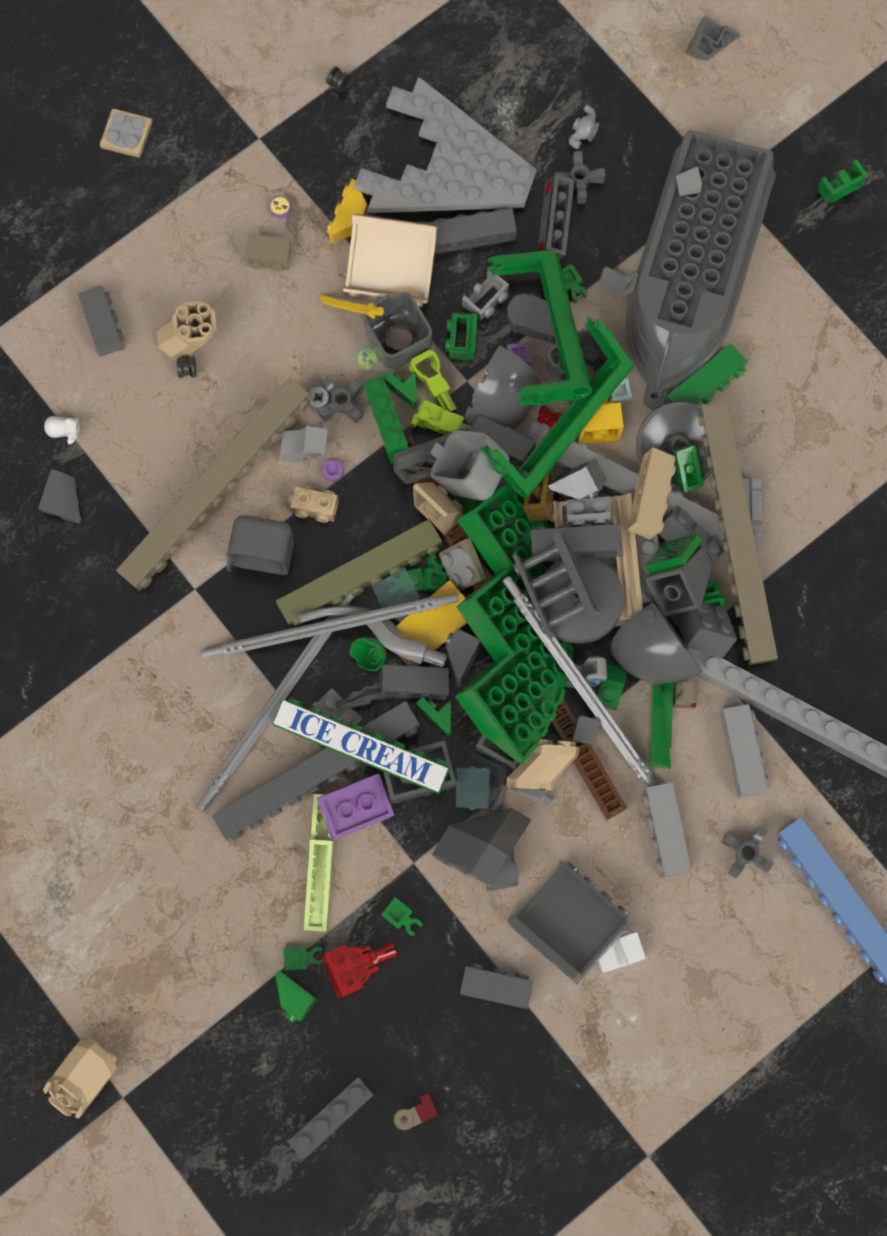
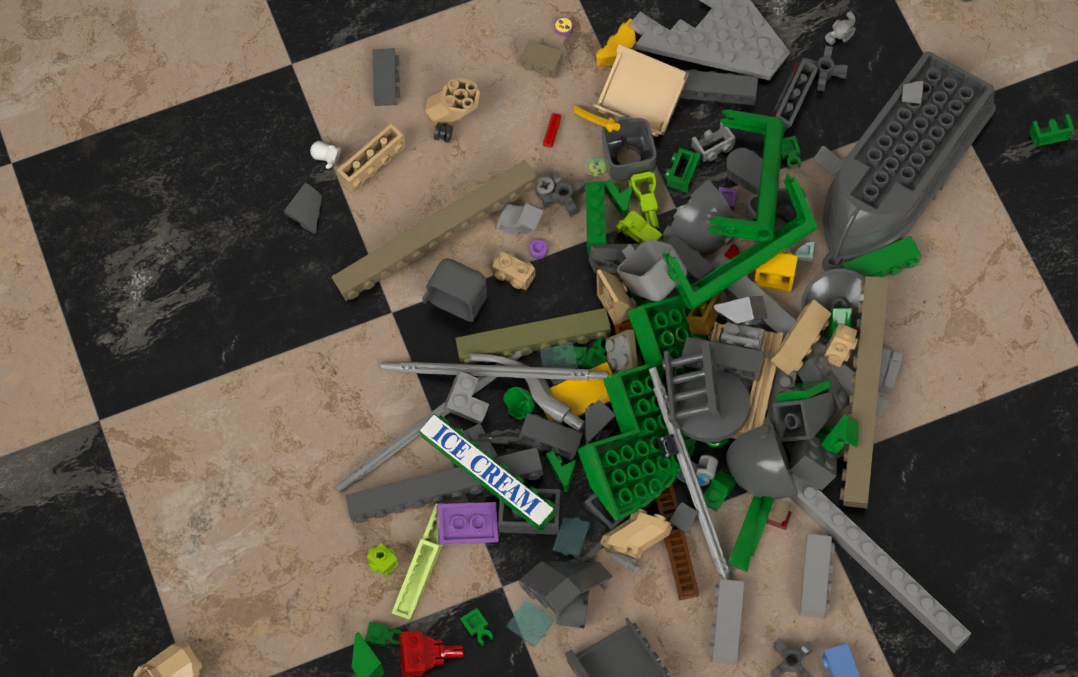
camera: 20 degrees right, 10 degrees down
none -> tan brick [336,124,405,192]
none -> lime brick [366,543,399,578]
none -> light grey brick [443,371,489,424]
none -> clear light blue piece [506,600,554,647]
none -> red axle [543,113,561,148]
none -> black bush [656,434,679,459]
none -> green slope [821,414,859,455]
none -> tan brick [823,323,858,367]

